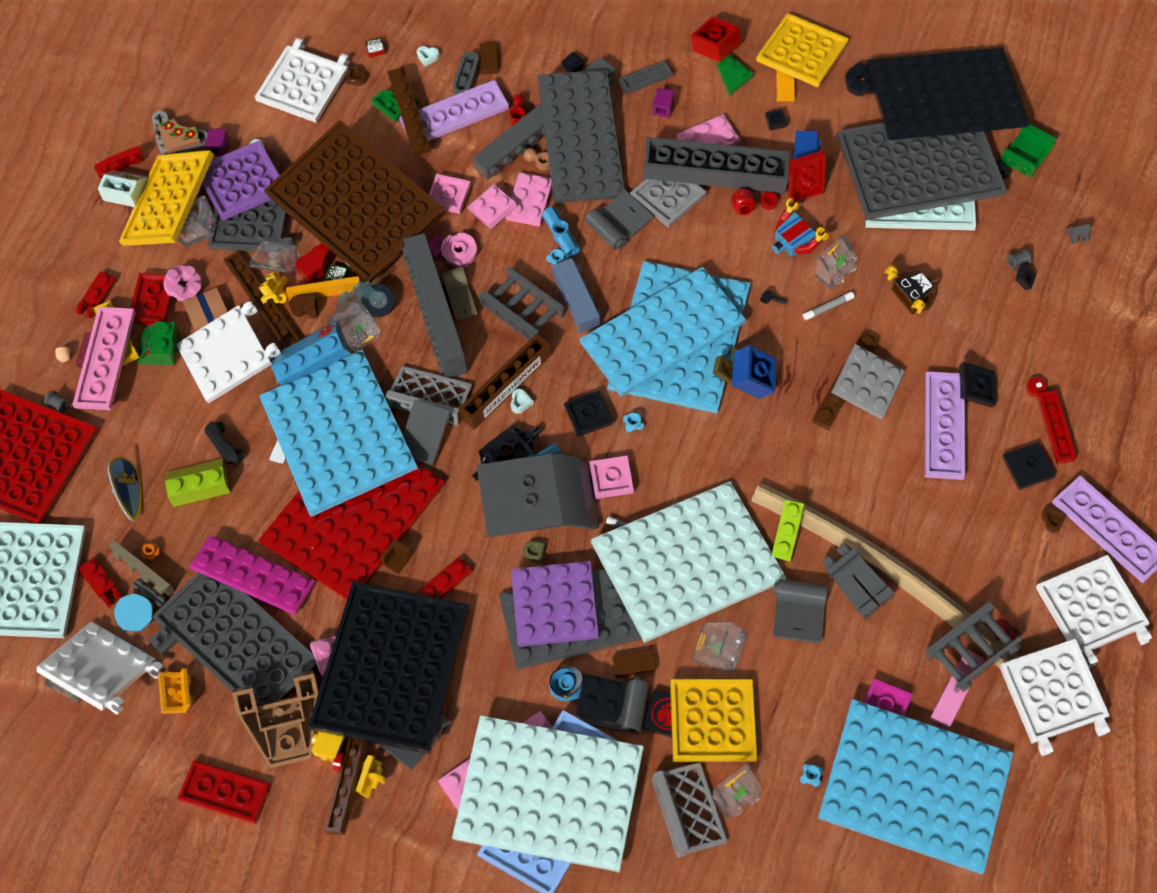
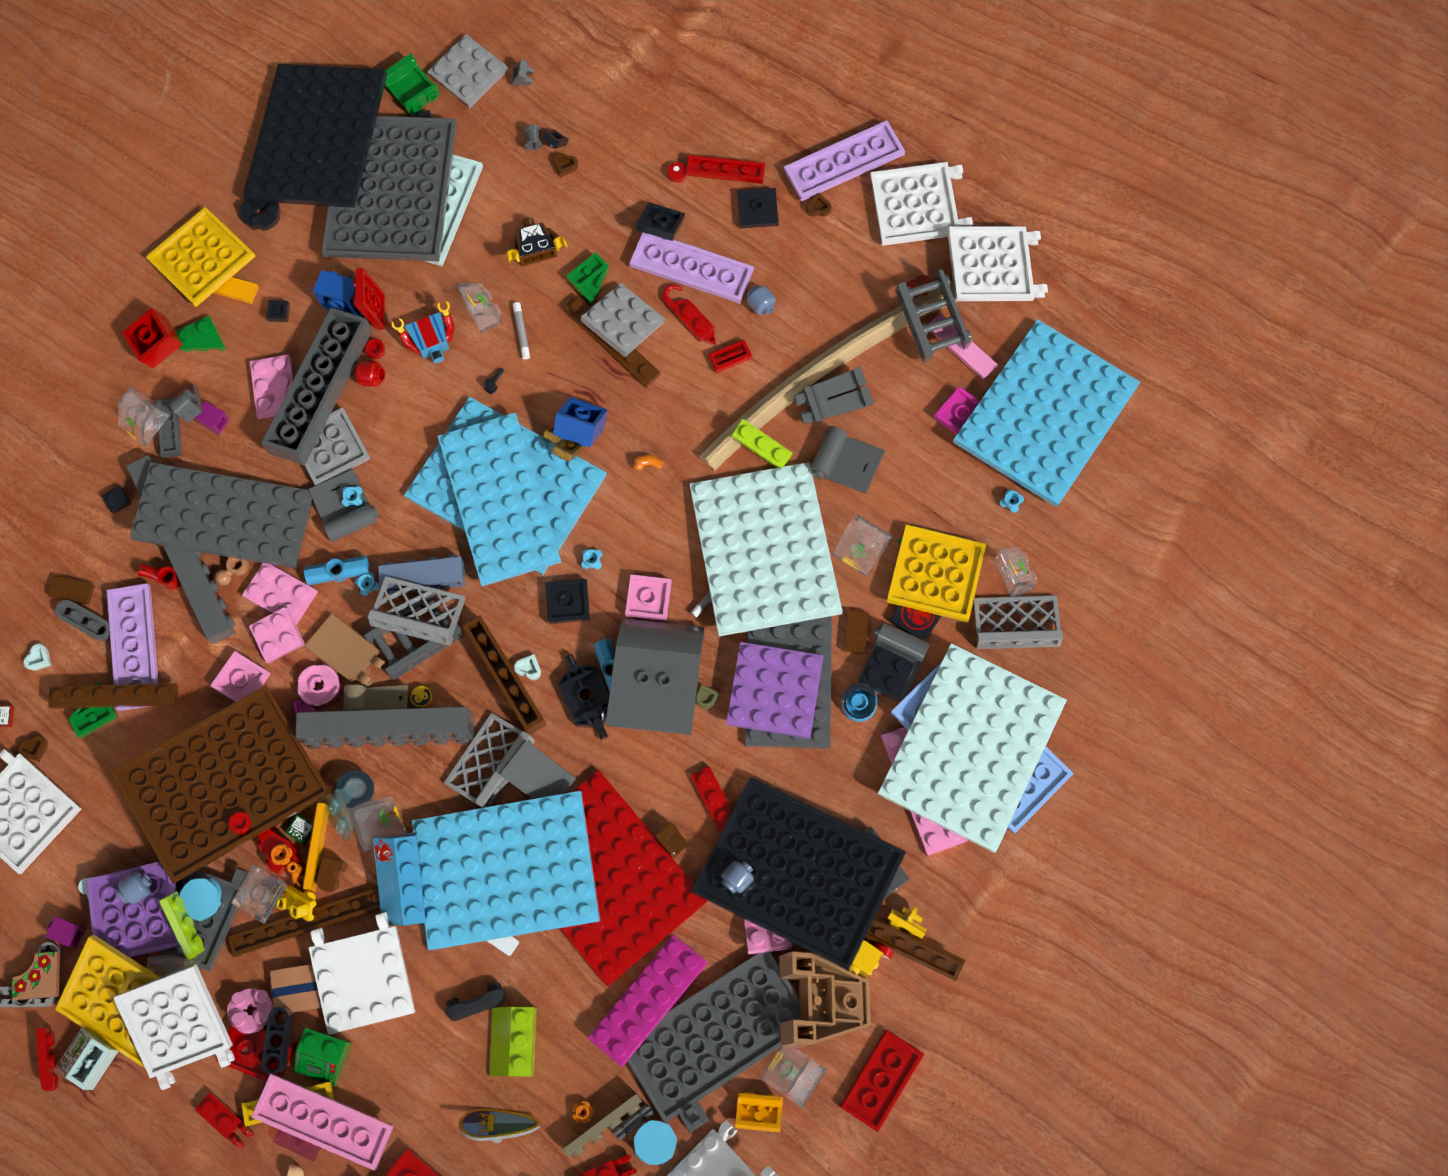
camera: 75 degrees left, 10 degrees up
none -> white plate [114,964,235,1090]
none -> sand blue head [117,872,152,905]
none -> clear slope [118,386,170,447]
none -> lime plate [159,891,205,960]
none -> dark grey plate [169,384,203,423]
none -> medium azure hat [179,878,222,921]
none -> red tile [228,811,252,834]
none -> black beam [262,1007,294,1074]
none -> orange plate [271,844,292,865]
none -> orange arm [287,862,304,887]
none -> medium nougat tile [305,614,387,688]
none -> medium azure plate [342,486,363,507]
none -> light grey fence [368,576,466,646]
none -> yellow tile [411,686,433,708]
none -> light grey plate [427,34,508,109]
none -> reddish brown tile [553,153,578,177]
none -> green wing [566,252,609,305]
none -> orange arm [633,454,664,471]
none -> red plate [662,284,716,345]
none -> red tile [708,339,752,373]
none -> sand blue head [721,861,754,894]
none -> sand blue head [747,285,776,315]
none -> clear slope [760,1046,827,1108]

